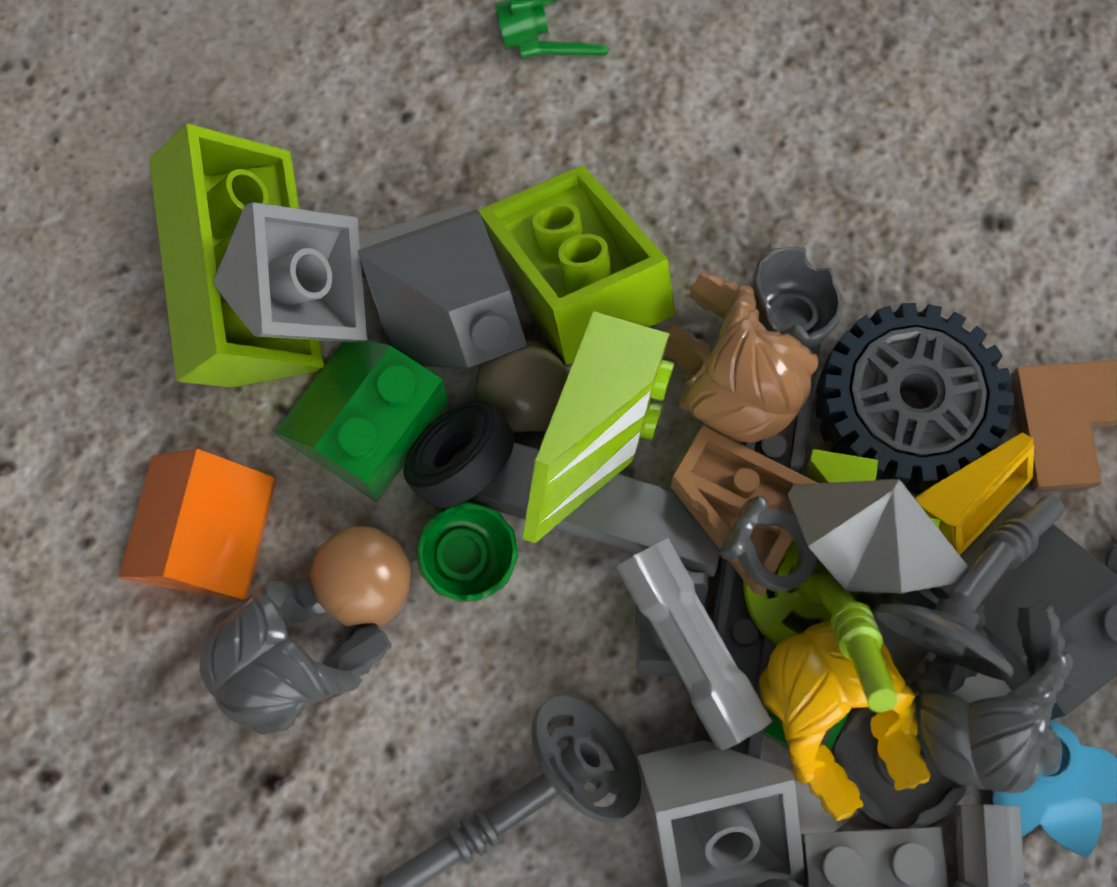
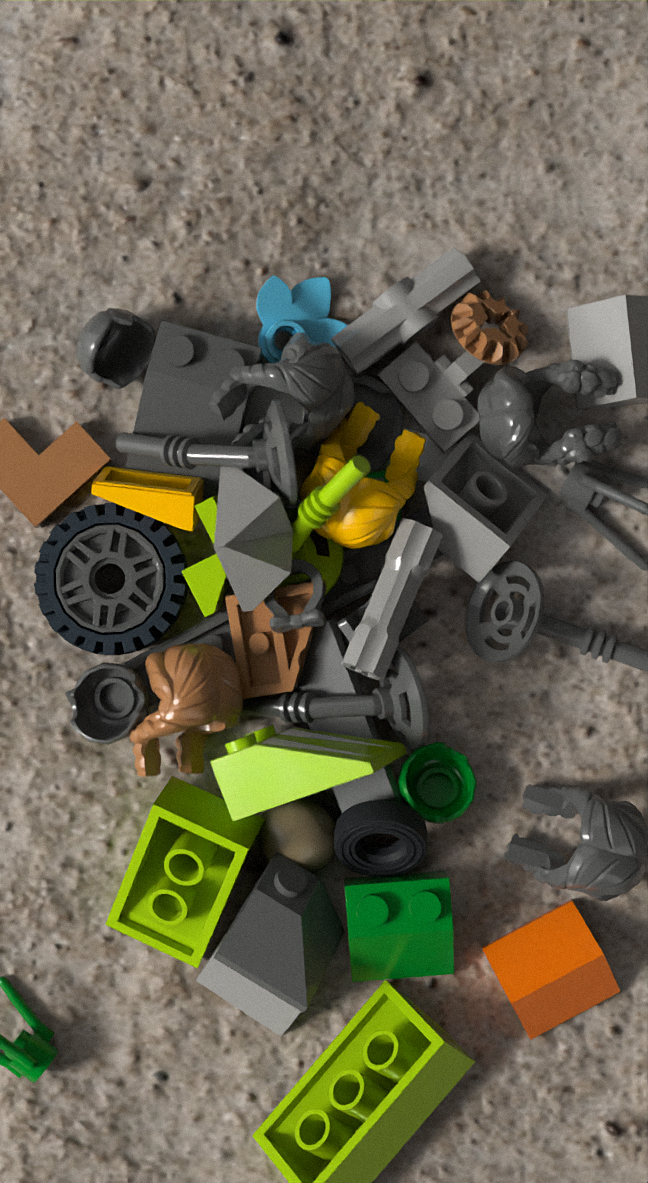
camera: 125 degrees left, 15 degrees up
light grey slope [212,202,367,343] -> none
medium nougat hair [309,527,412,627] -> none
none -> dark grey dish [240,646,429,749]

